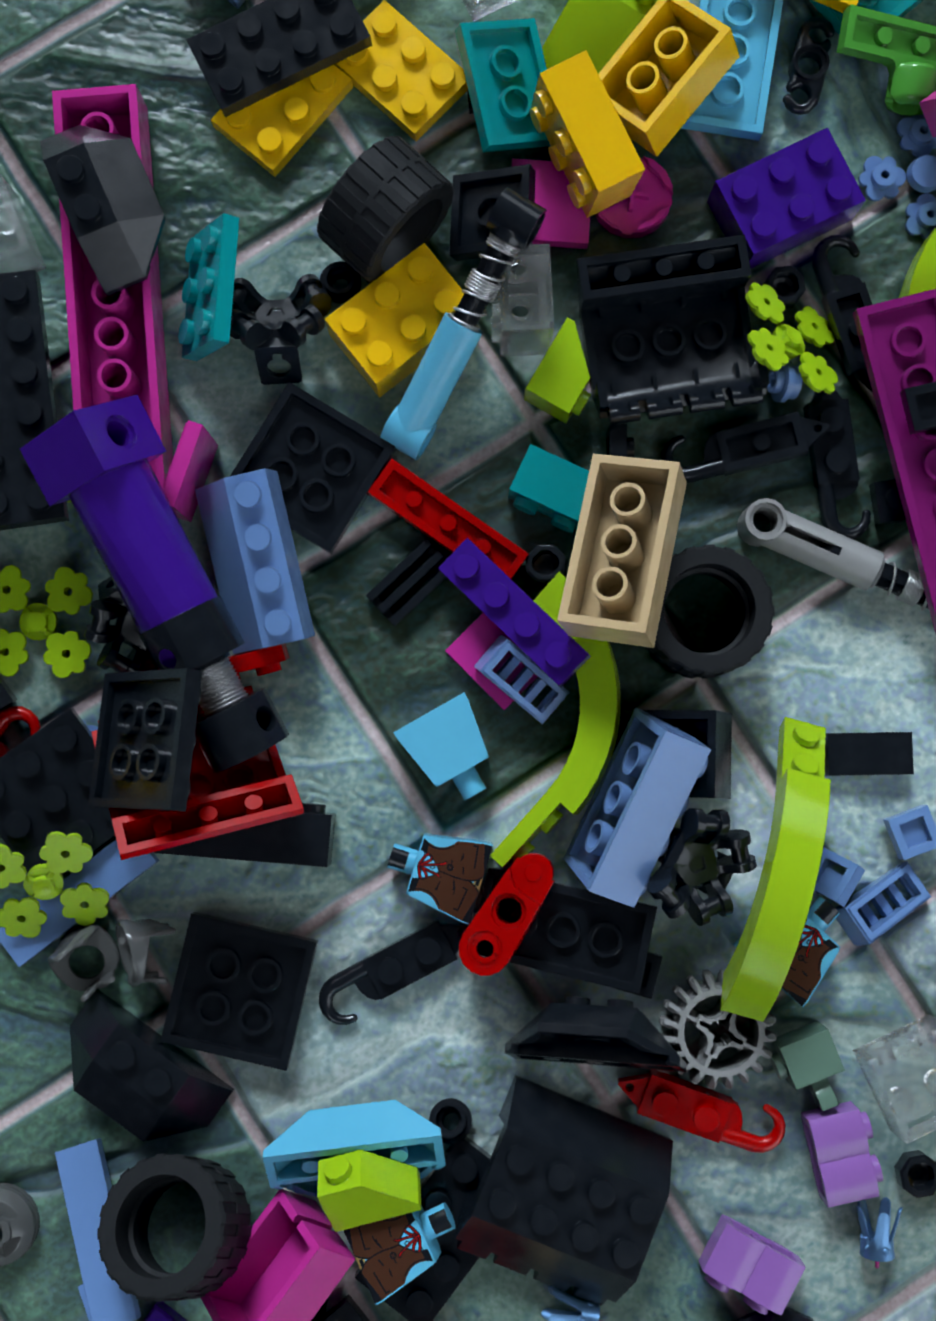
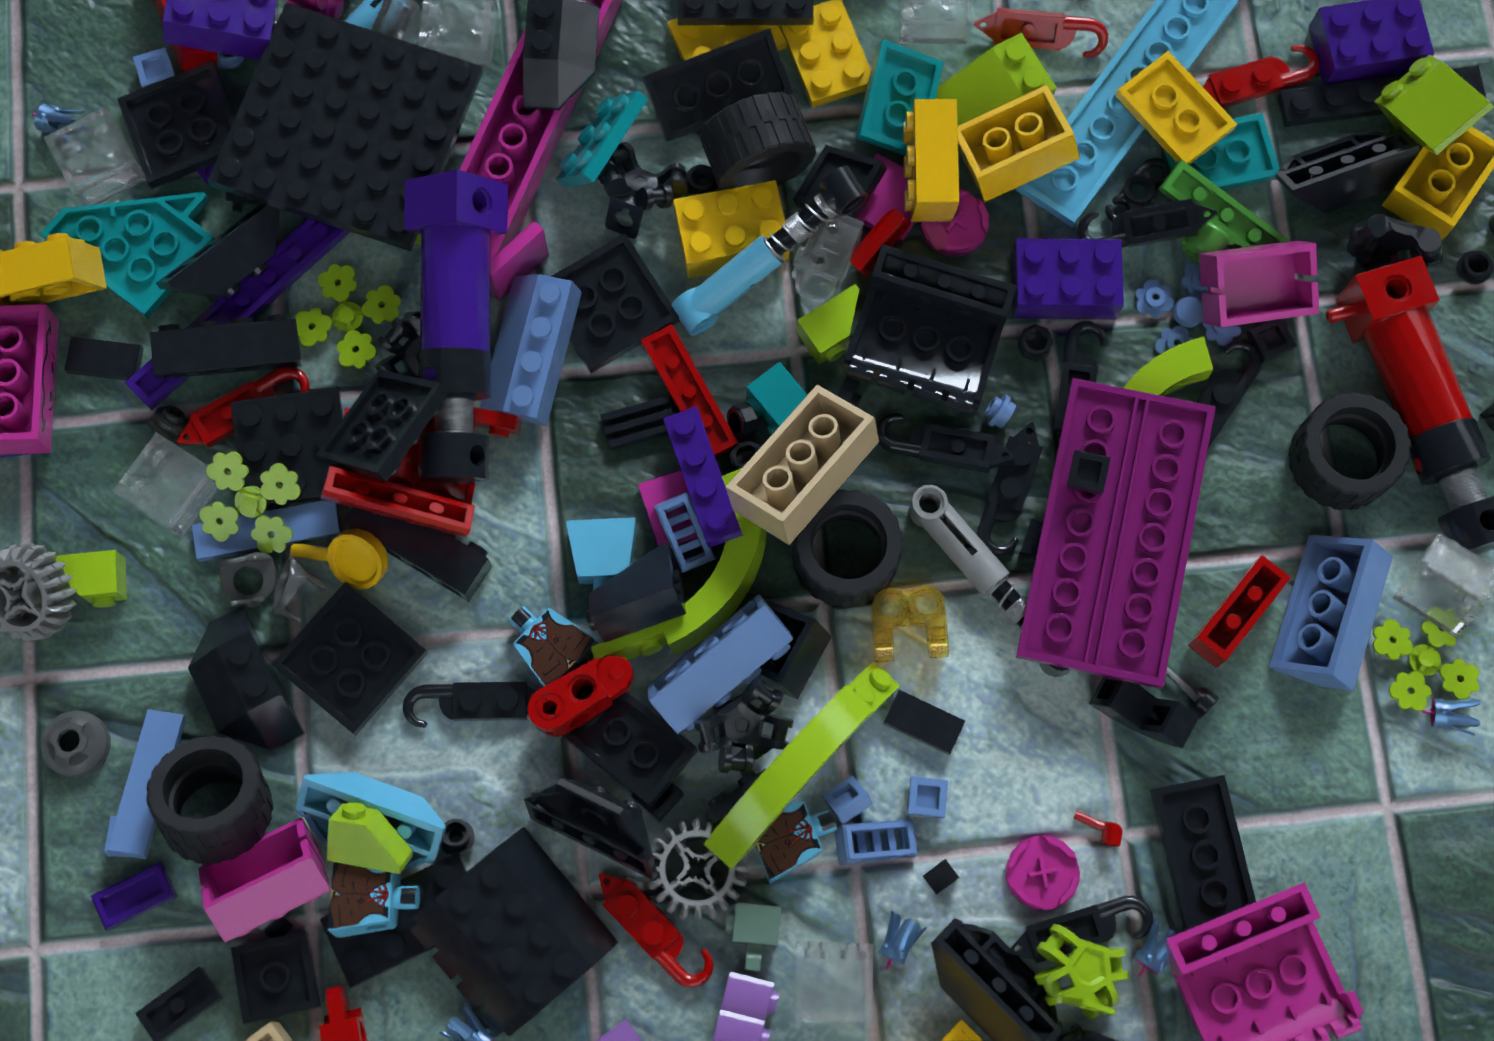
camera: 25 degrees right, 10 degrees down
lime plant [745,282,838,394] -> none
none -> yellow piece [290,528,389,590]
none -> black slope [585,543,686,643]
none -> black plate [642,28,793,142]
none -> black plate [705,768,766,828]
none -> black tile [727,402,758,440]
none -> red piece [850,208,911,278]
none -> clear yellow piece [870,585,949,662]
none -> black plate [1077,198,1218,248]

